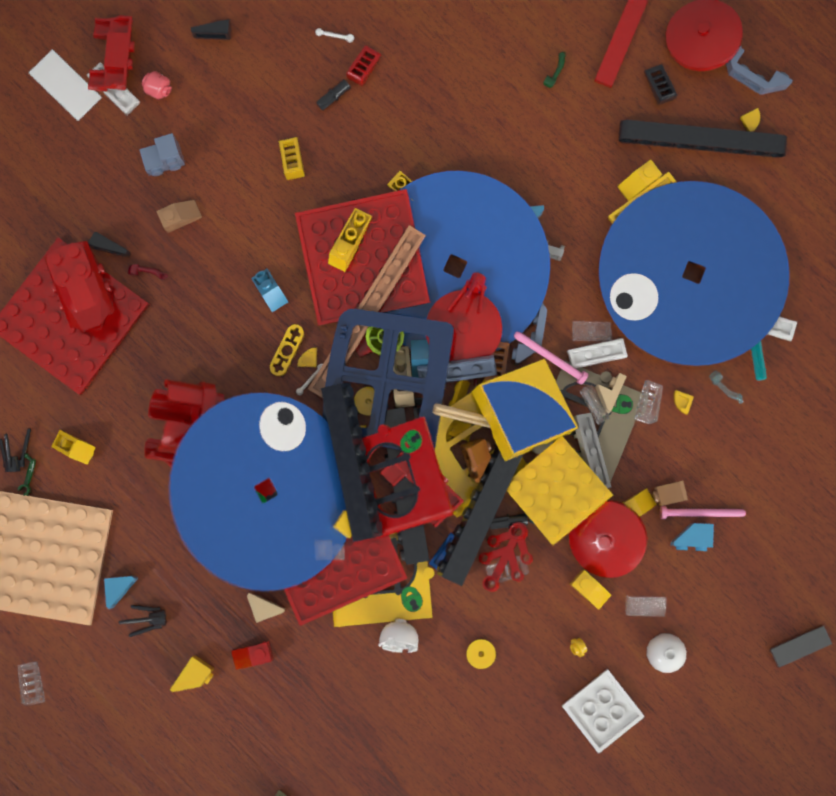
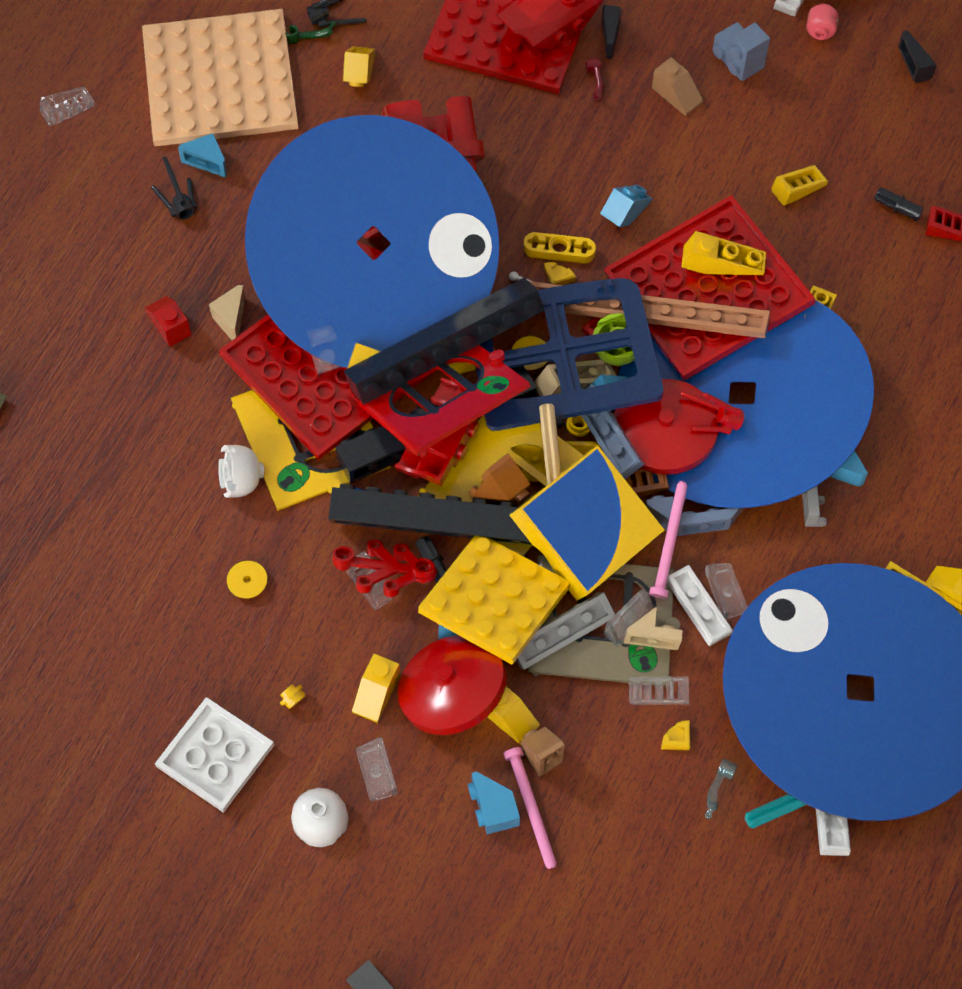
camera: 70 degrees right, 20 degrees down
yellow slope [170,655,214,692] -> none

